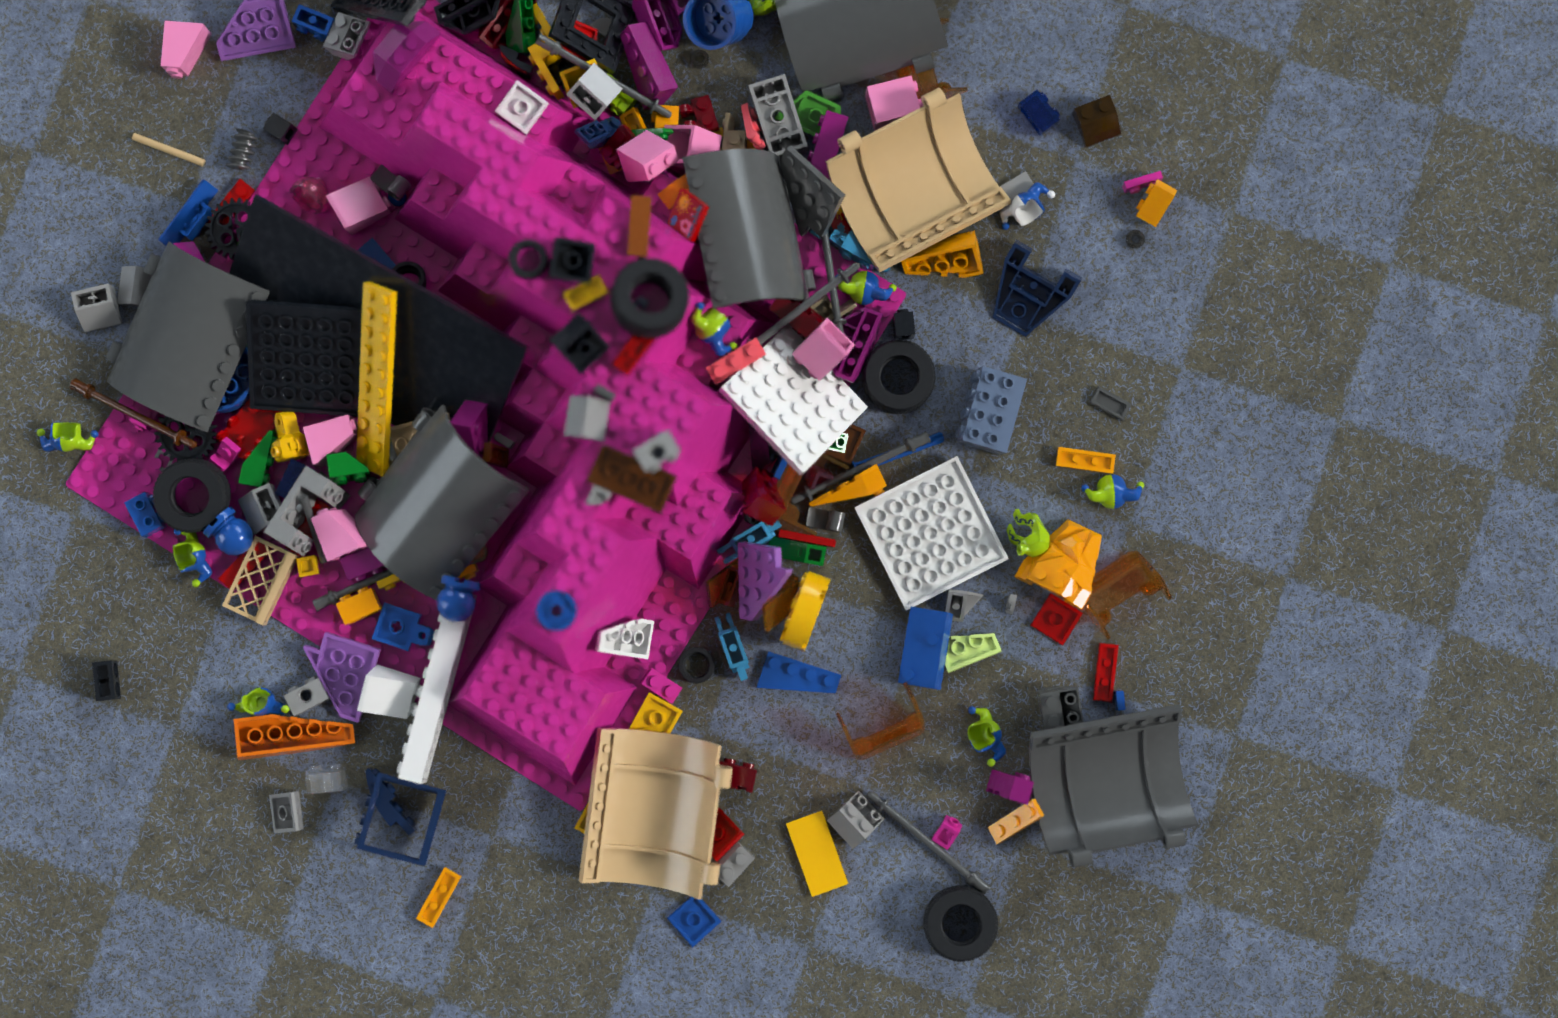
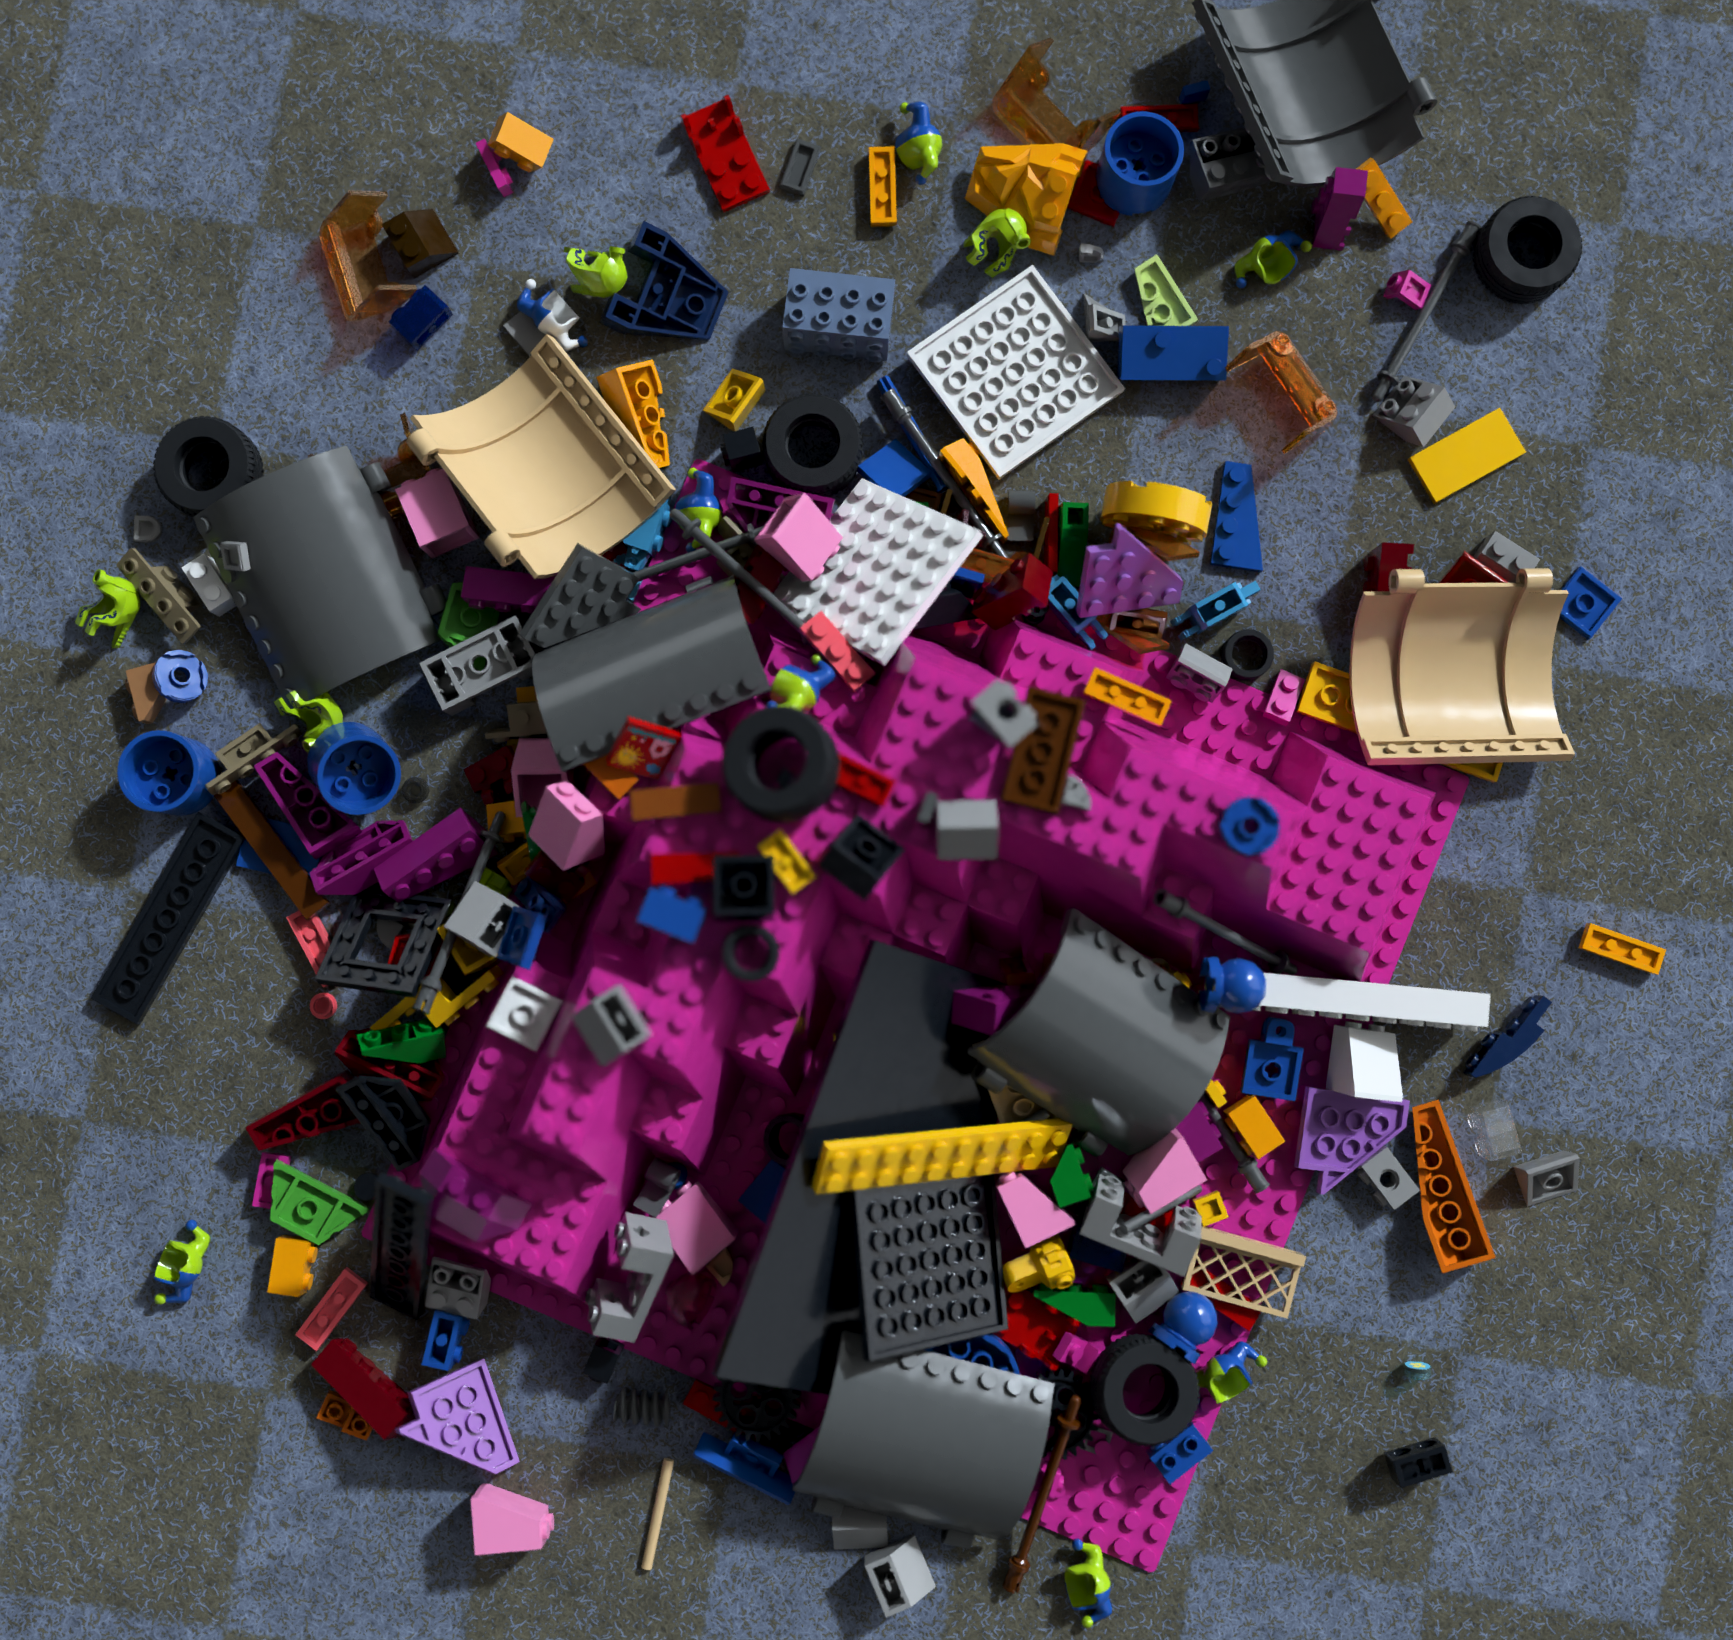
camera: 100 degrees left, 0 degrees up
lime piece [227,687,289,716] -> none
dark blue window [354,772,446,866] -> none
light grey tile [494,432,515,450] -> none
black slope [500,45,533,80] -> none
white wedge [596,618,654,659] -> none
coral plate [741,103,766,150] -> none
clear smoke plate [1126,230,1145,249] -> none
none -> clear orange windscreen [320,190,417,321]
none -> blue tile [497,905,548,970]
none -> lime piece [564,246,628,298]
none -> light grey slope [571,984,653,1067]
none -> light grey plate [585,1212,674,1343]
none -> blue brick [637,885,708,943]
none -> red tile [651,852,741,884]
none -> red hinge [680,94,770,213]
none -> yellow slope [703,368,765,432]
none -> tile [705,1247,733,1287]
none -> blue tile [857,438,932,497]
none -> light orange plate [1083,667,1172,727]
none -> blue brick [1095,111,1184,216]
none -> dark grey bar [1153,889,1298,975]
none -> slope [1165,643,1232,703]
none -> clear light blue tile [1403,1361,1432,1380]

